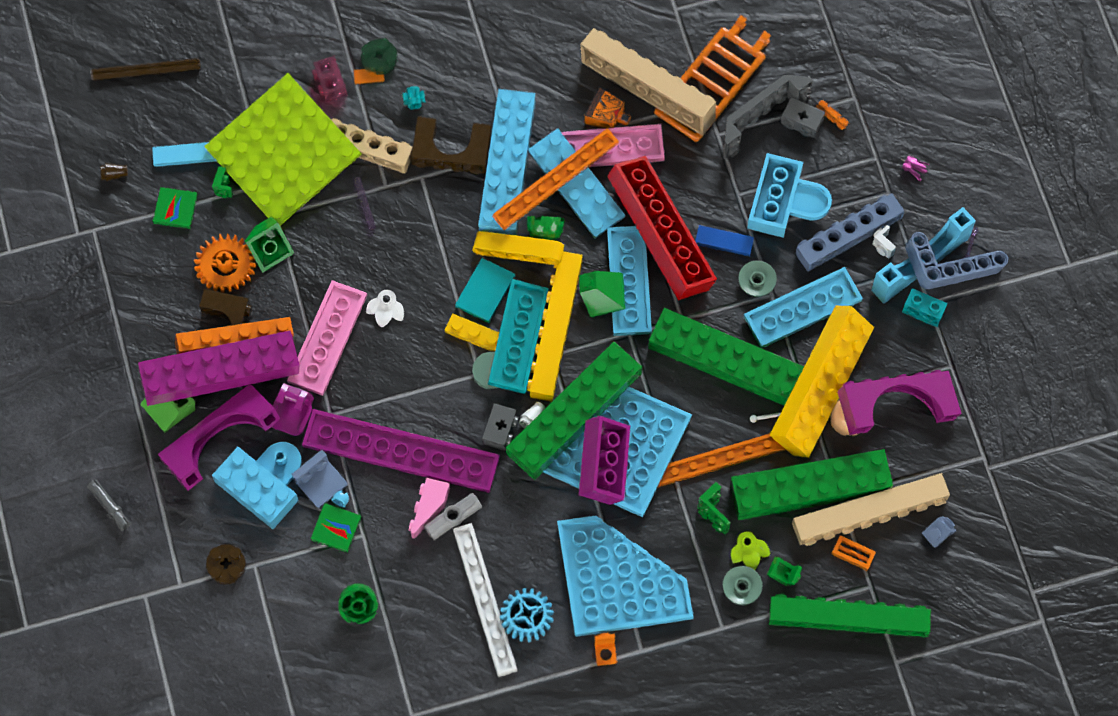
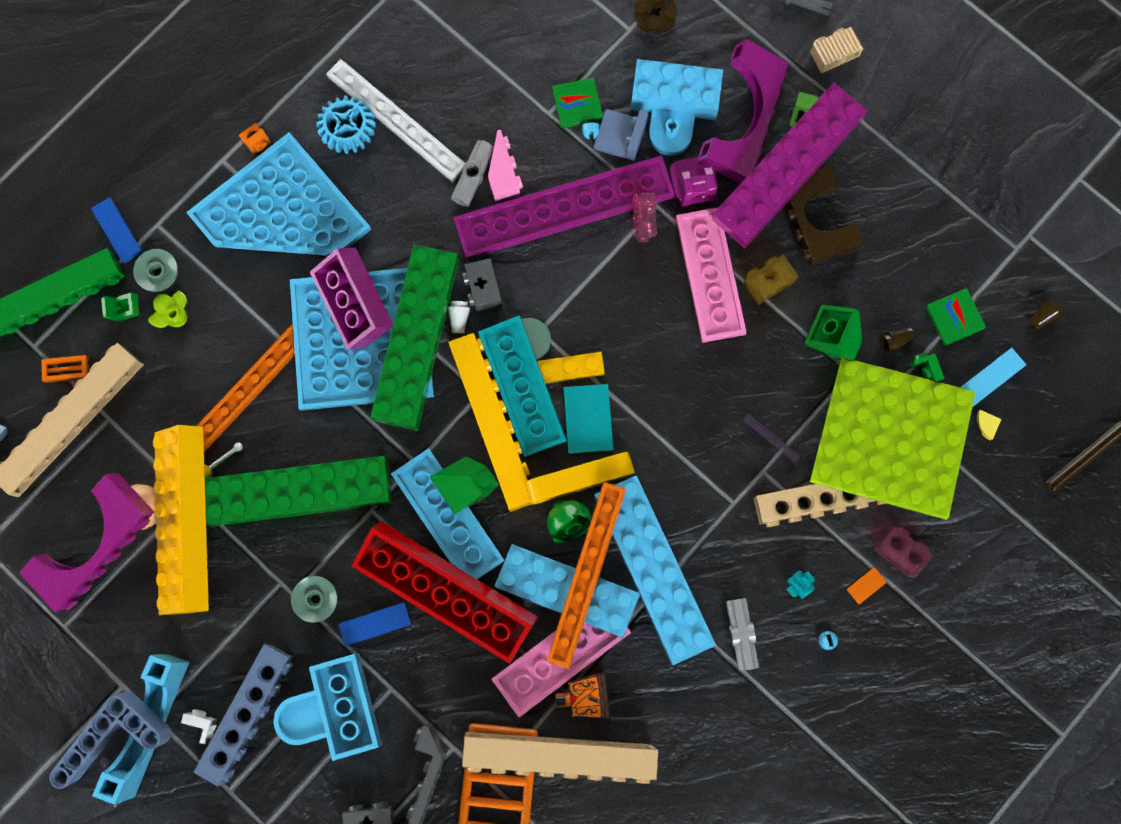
camera: 150 degrees right, 10 degrees up
orange arch [175,317,294,354] -> none
orange gear [194,234,256,293] -> none
green cylinder [338,584,378,624] -> none
clear green plate [361,38,398,75] -> none
white plate [366,290,404,327] -> none
dark brown arch [411,117,492,174] -> none
green bracket [697,482,730,535] -> none
green brick [730,449,893,520] -> none
medium azure plate [744,267,863,348] -> none
teal brick [902,288,947,327] -> none
none -> blue tile [91,197,143,264]
none -> clear pink bracket [633,192,657,242]
none -> light grey piece [726,598,759,671]
none -> clear yellow brick [744,255,798,305]
none -> tan brick [810,27,863,73]
none -> medium azure hinge [818,631,838,650]
none -> dark brown cone [880,327,915,353]
none -> light yellow tile [976,410,1001,440]

